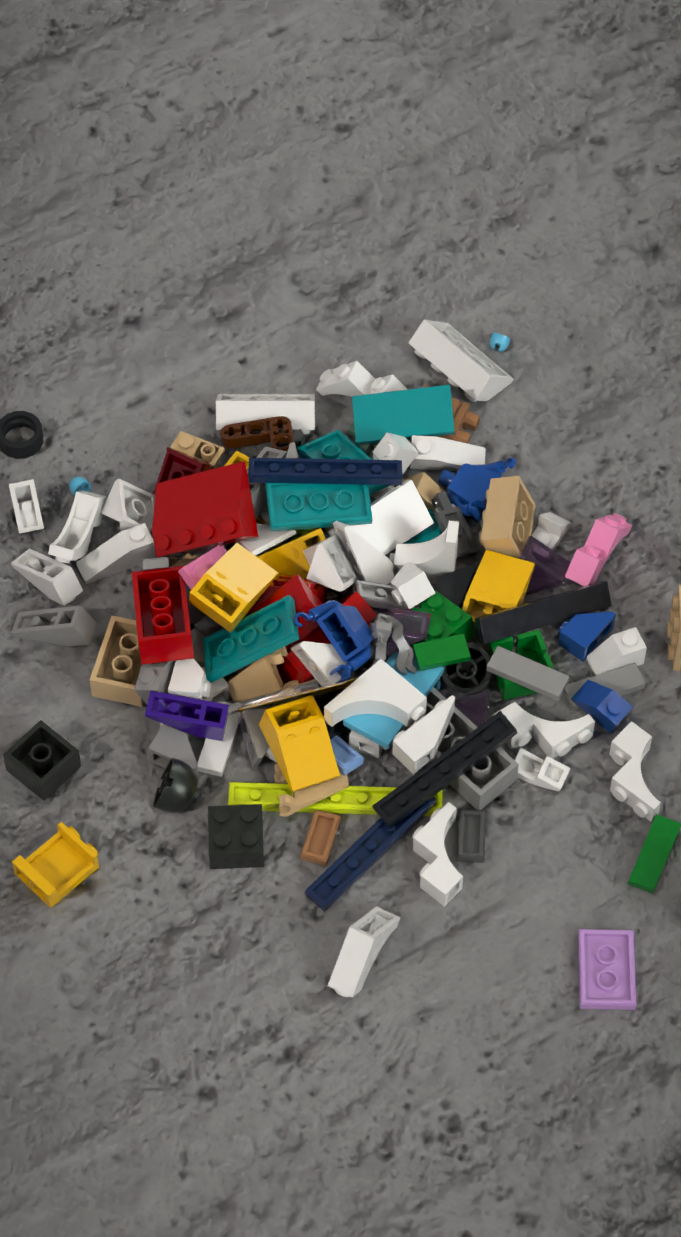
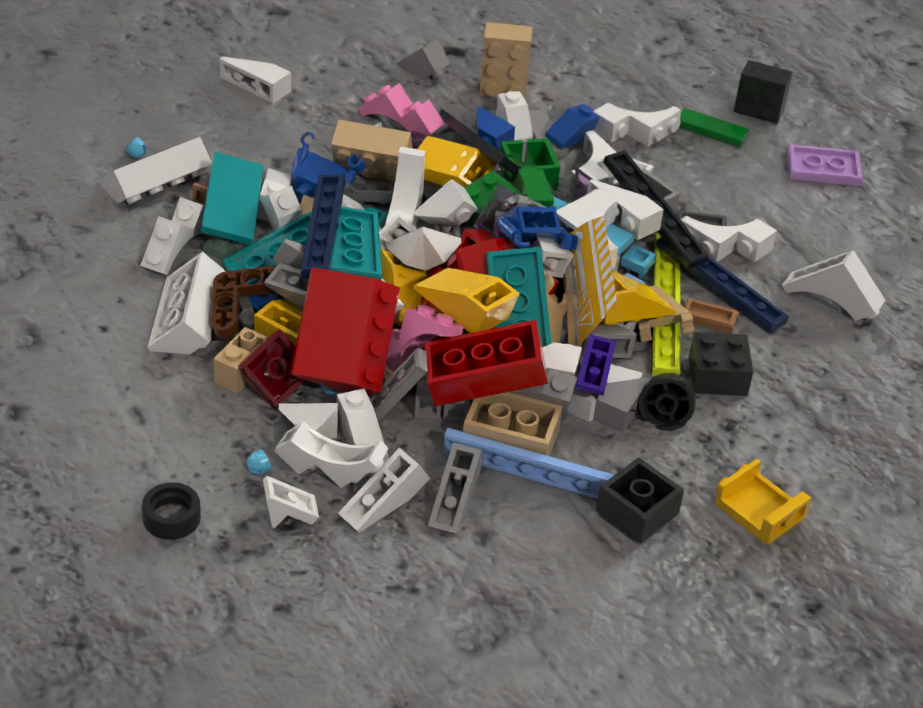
camera: 90 degrees left, 15 degrees down
light grey tile [486,646,570,701] -> none
none -> white slope [220,56,291,104]
none -> light blue tile [443,428,614,499]
none -> medium azure tile [621,244,657,279]

